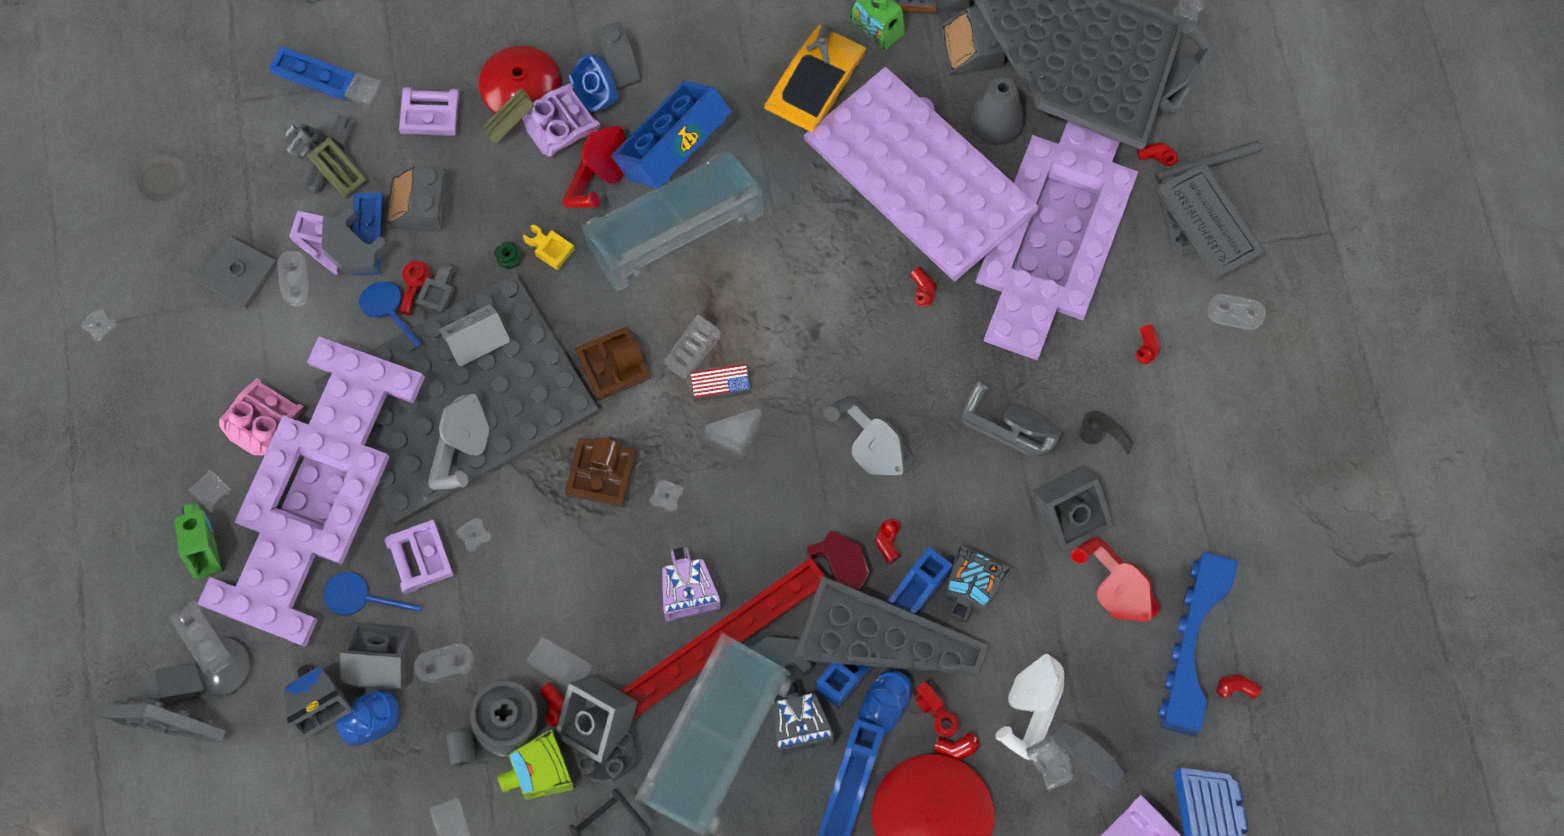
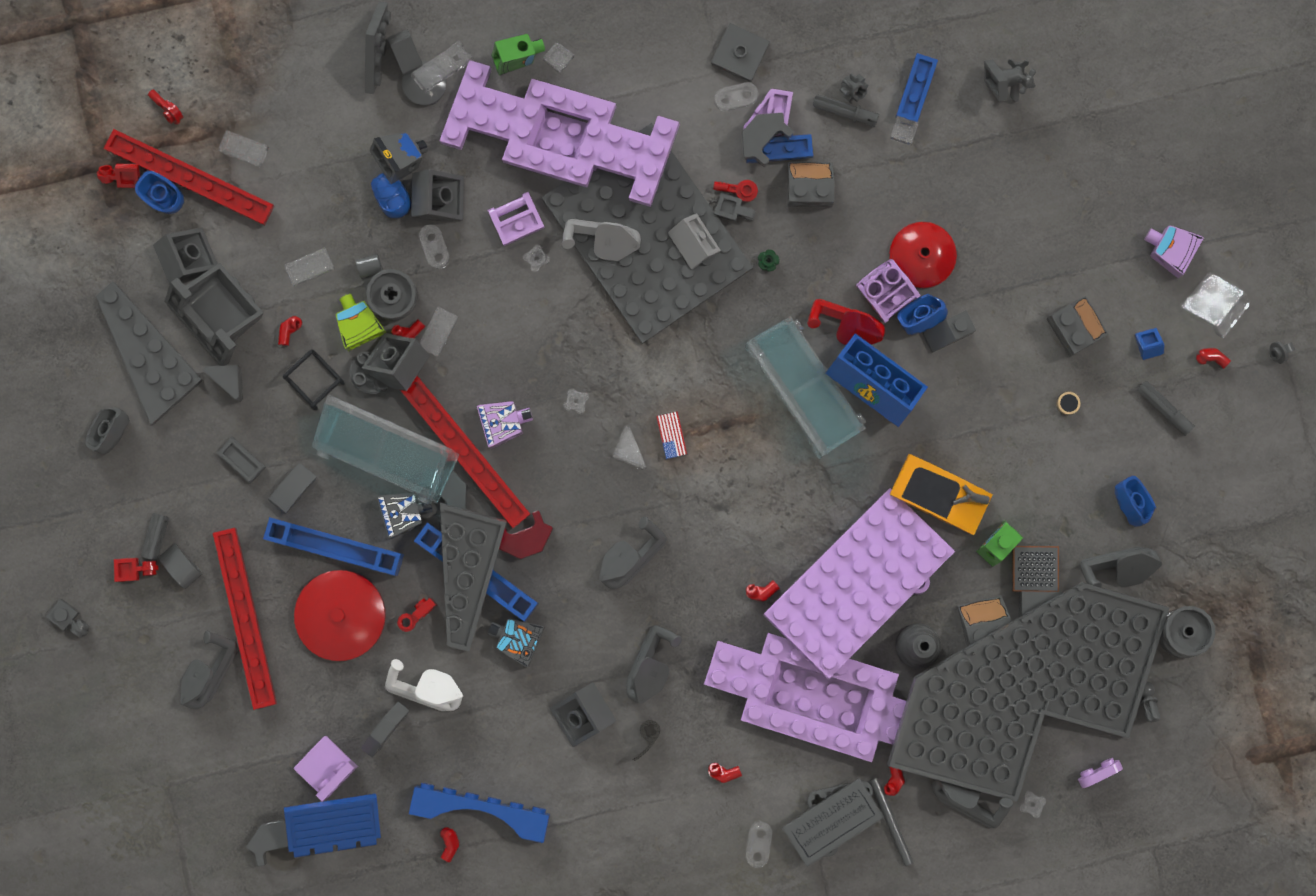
camera: 90 degrees right, 15 degrees up
bright pink slope [219,378,303,455] -> none
olive tile [307,137,367,199] -> none
blue piece [324,572,422,616] -> none
blue piece [359,282,421,347] -> none
lavender plate [399,87,460,136] -> none
olive tile [483,88,534,144] -> none
yellow plate [523,225,575,271] -> none
reddish brown plate [565,438,636,507] -> none
reddish brown plate [575,326,651,401] -> none
clear slope [663,315,720,380] -> none
blue piece [857,669,912,736] -> none
red arm [875,518,900,564] -> none
red arm [934,733,979,760] -> none
clear bracket [1026,735,1075,791] -> none
piece [1071,536,1160,622] -> none

